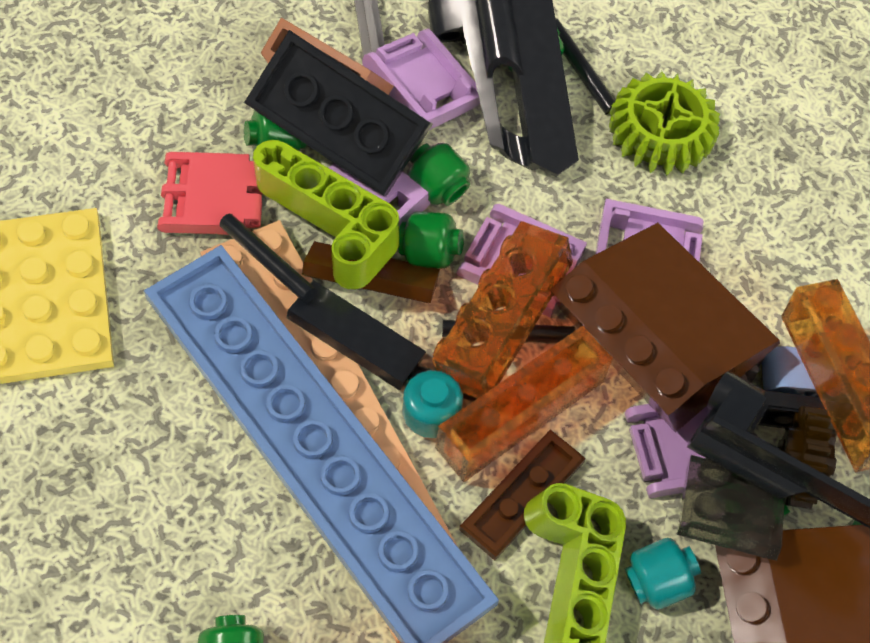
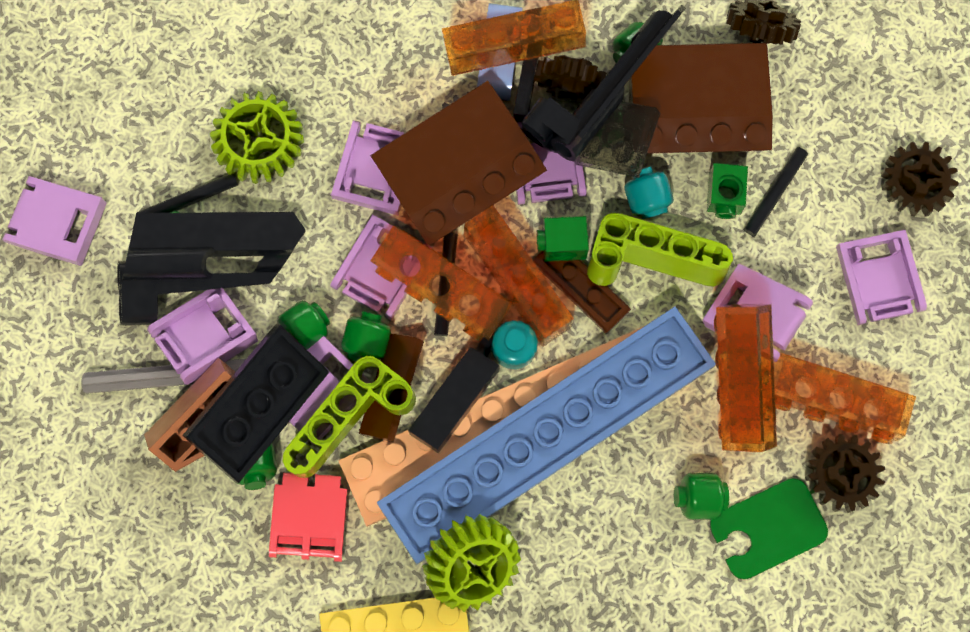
camera: 85 degrees left, 15 degrees up
black bar [220,213,317,303] -> none
none -> lime gear [422,514,521,612]
none -> green brick [537,216,589,262]

